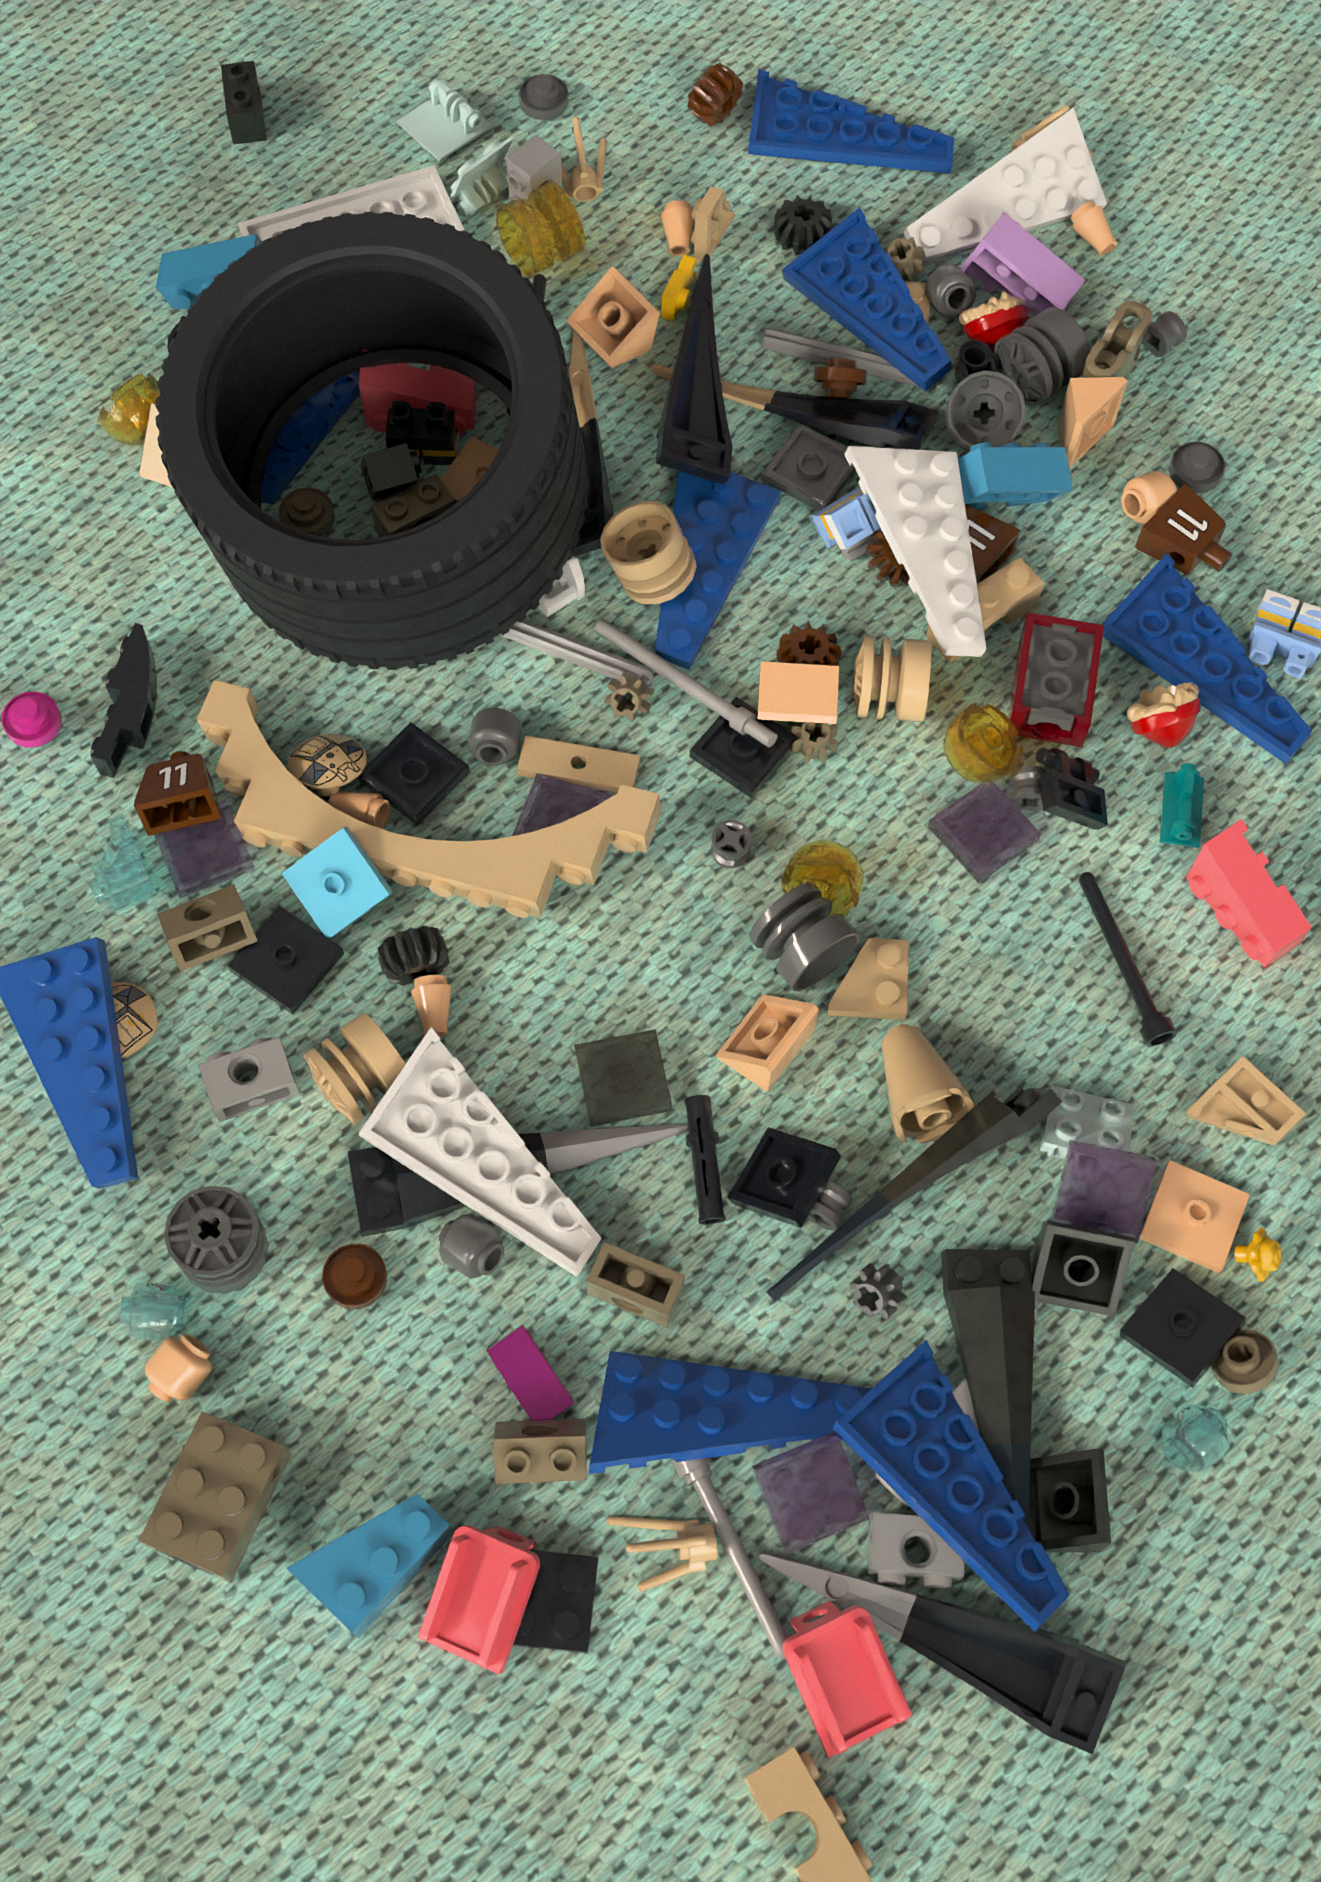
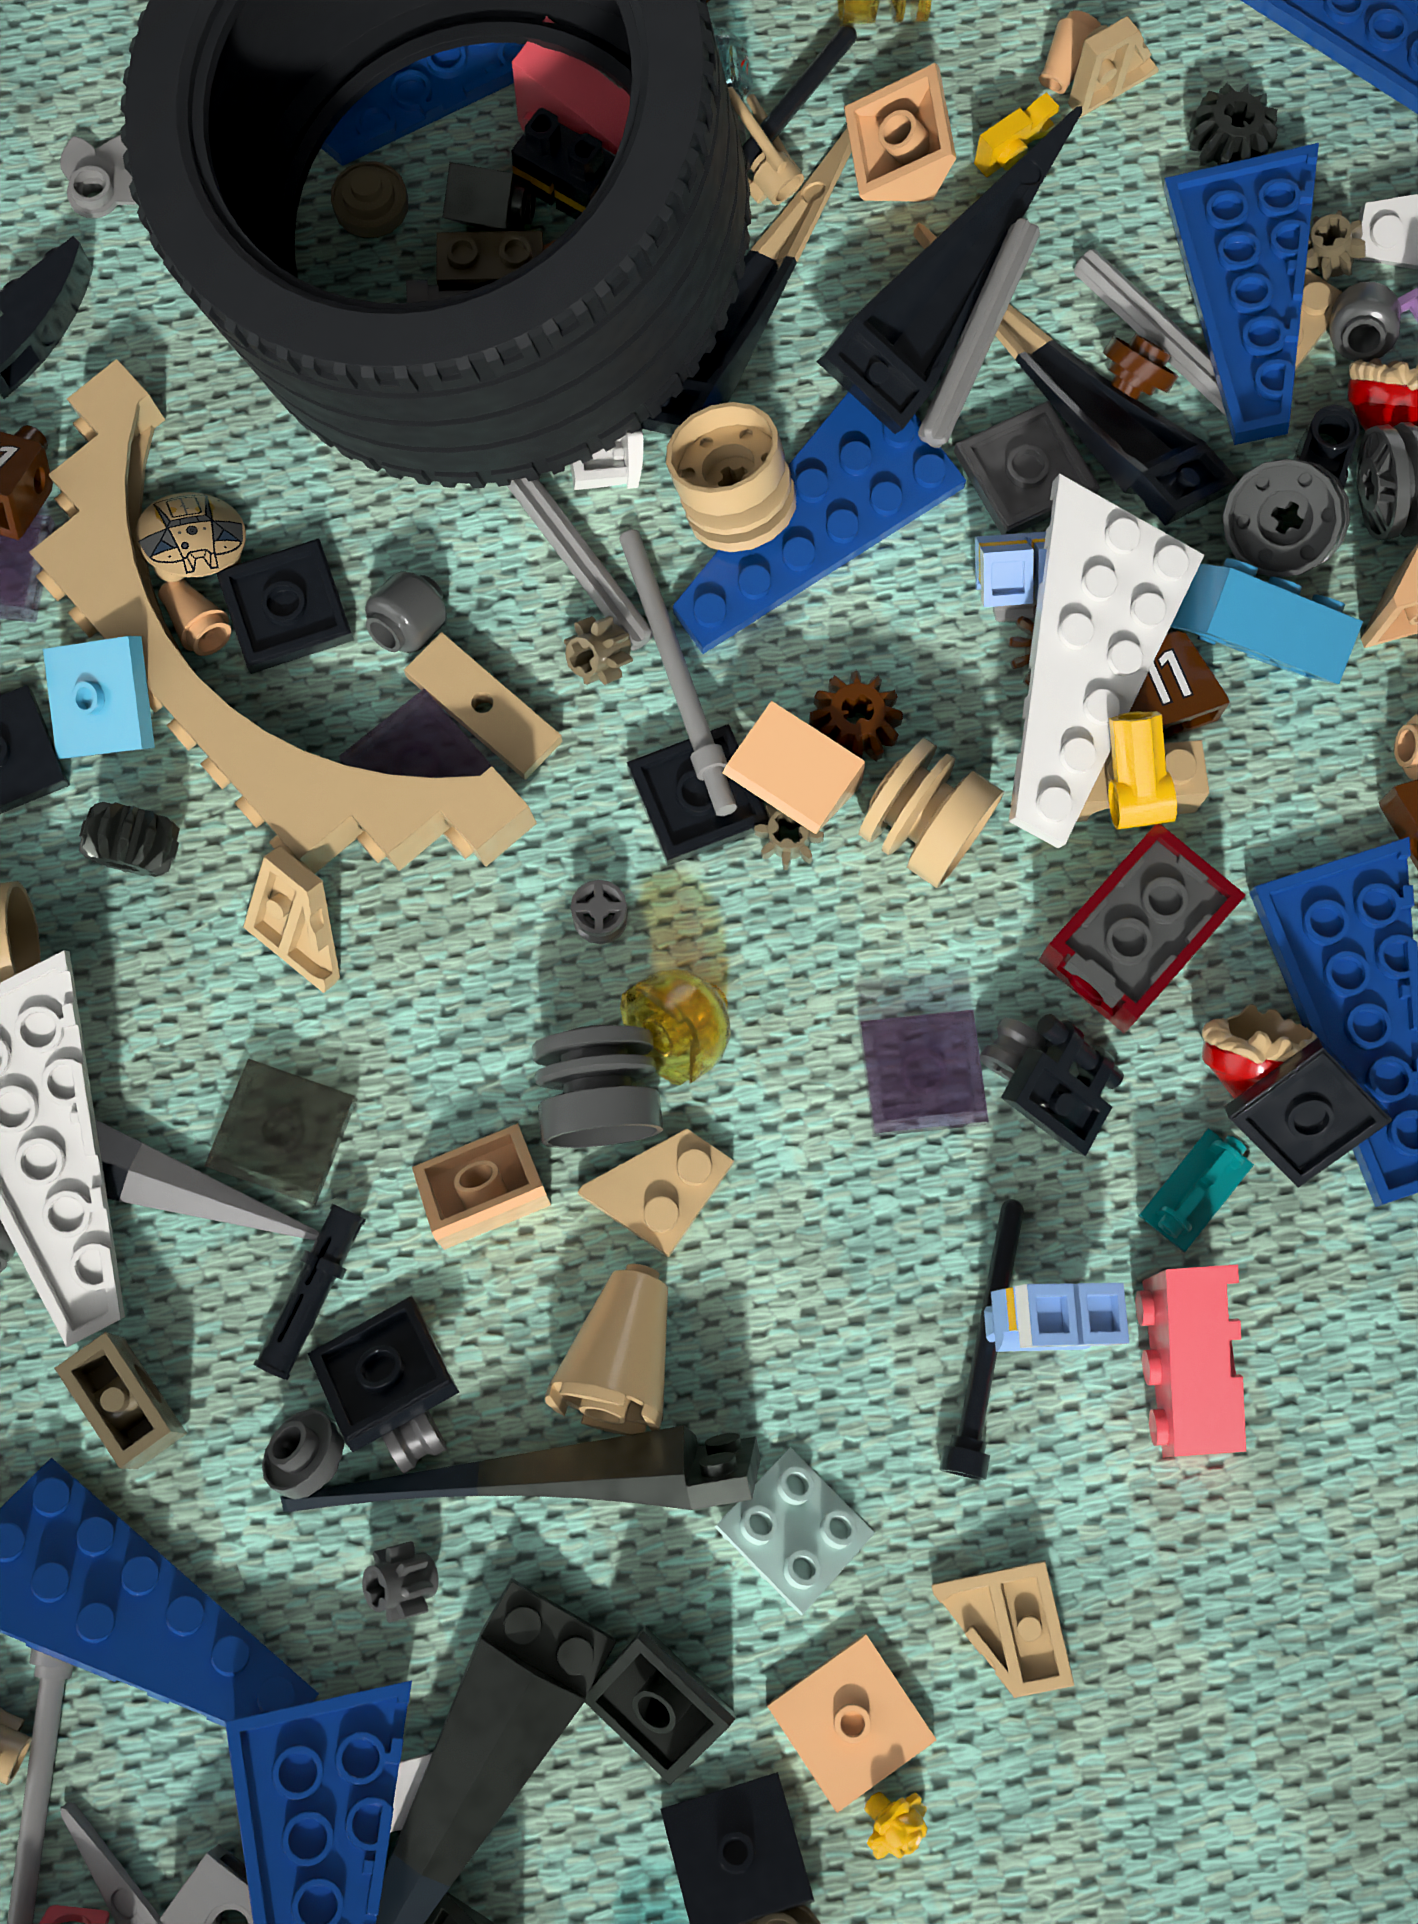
camera: 30 degrees right, 10 degrees up
light nougat cone [411,975,452,1037] -> none
clear purple plate [752,1431,869,1554] -> none
clear yellow cylinder [943,703,1023,783] -> none
clear purple plate [1052,1140,1157,1243] -> none
none -> light grey plate [60,135,137,218]
none -> tan wing [243,846,340,993]
none -> dark grey plate [262,1409,345,1499]
none -> light grey axle [918,218,1040,448]
none -> light blue hips [984,1283,1129,1352]
none -> yellow piece [1108,711,1177,829]
none -> black plate [1224,1038,1393,1188]

